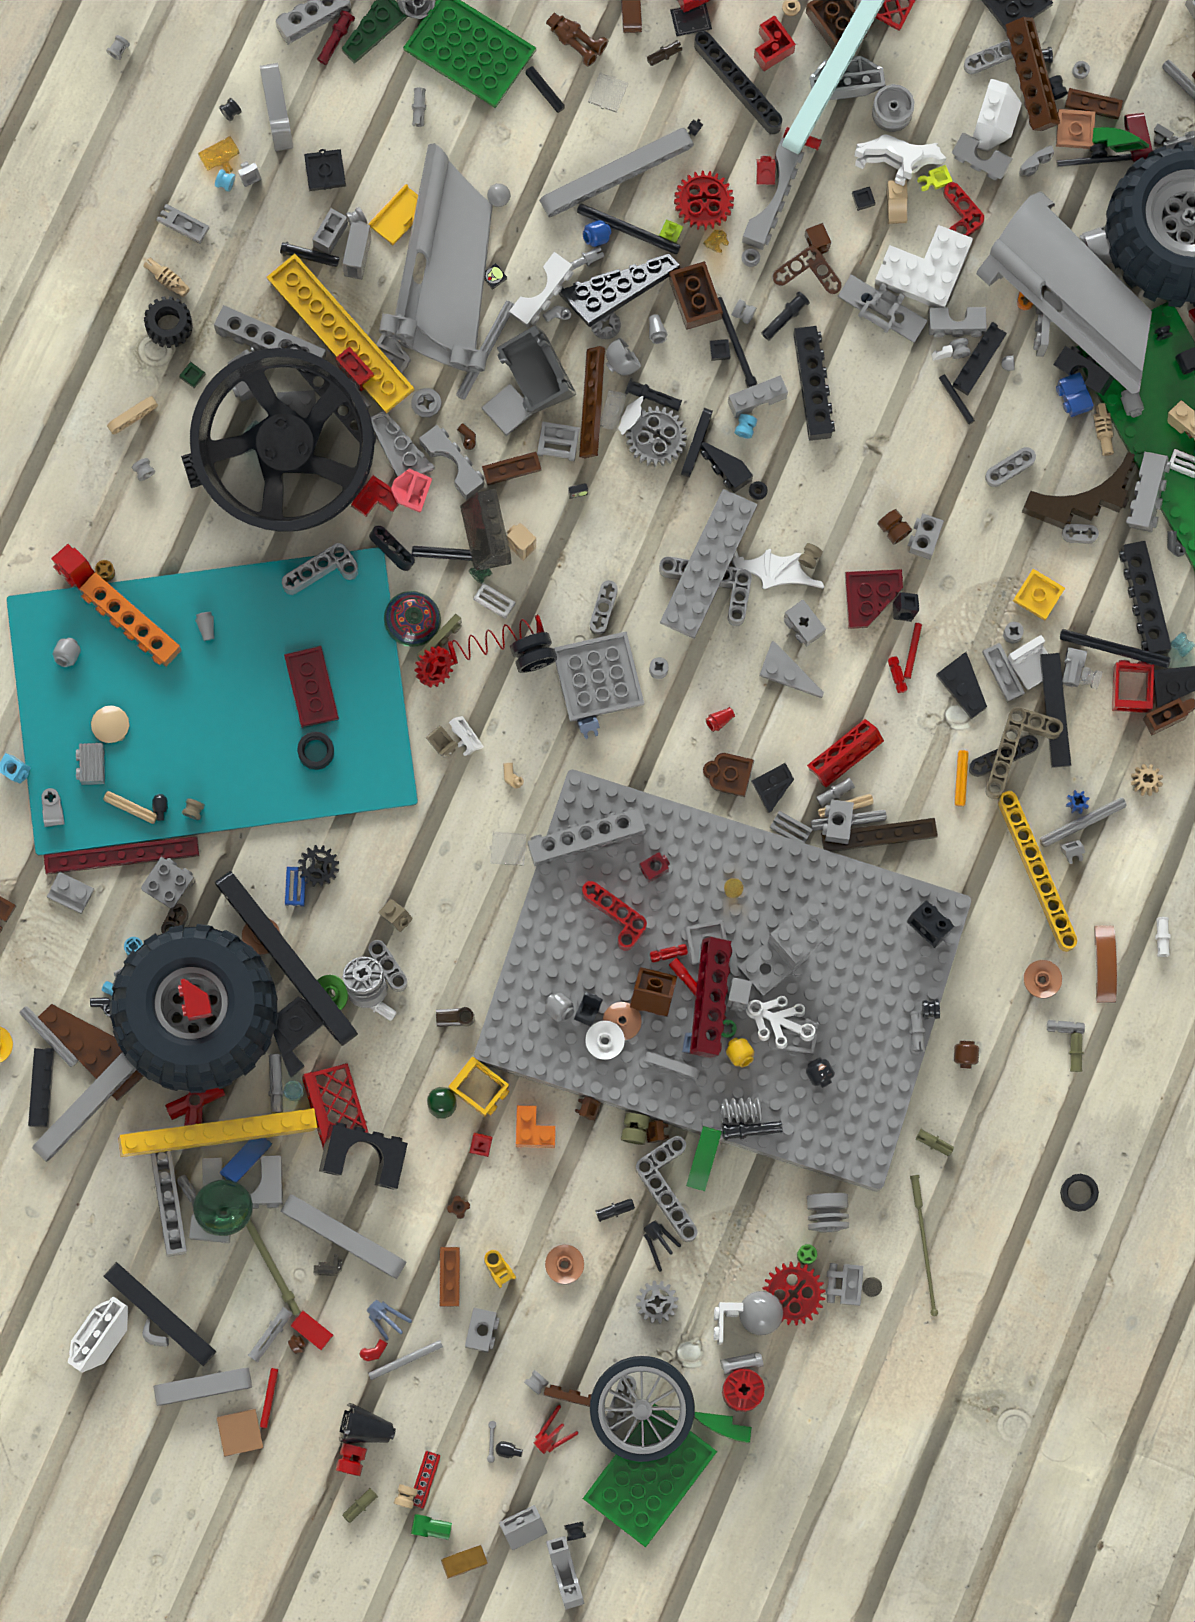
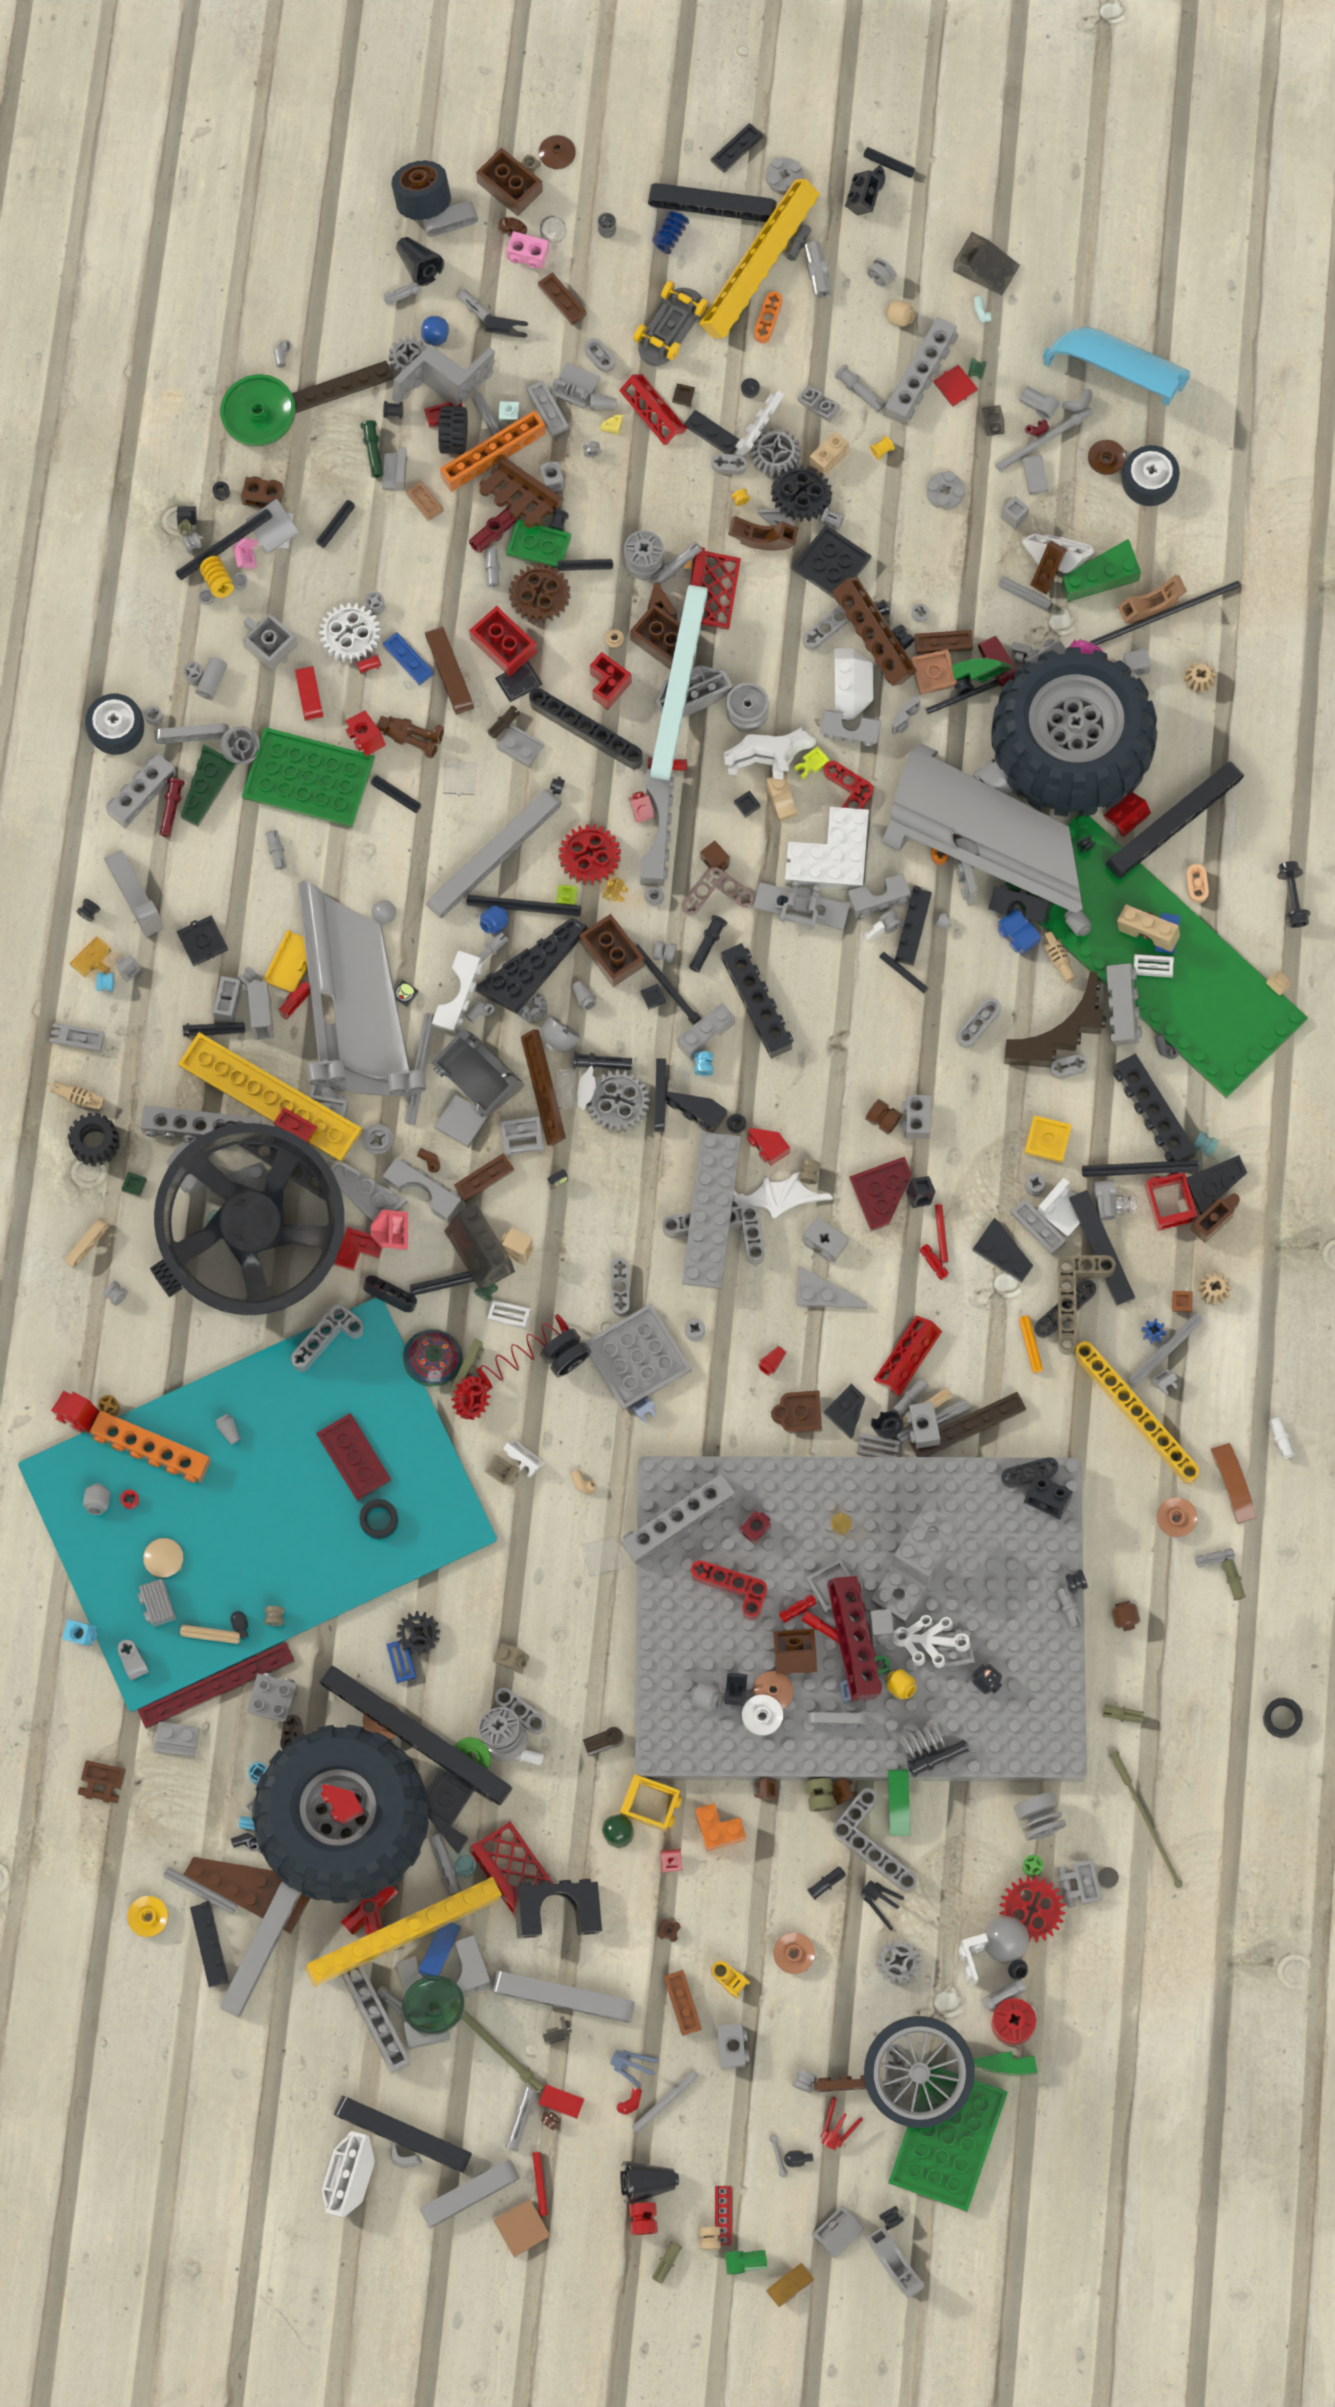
camera: 10 degrees left, 5 degrees down
none -> red bush [120,1490,139,1509]
none -> red plate [279,981,311,1020]
none -> red brick [345,710,386,756]
none -> light grey plate [497,725,544,768]
none -> red slope [747,1128,790,1166]
none -> black hair [871,1410,904,1439]
none -> black beam [1001,1457,1058,1488]
none -> black plate [1008,1959,1028,1980]
none -> dark orange plate [1172,1291,1193,1313]

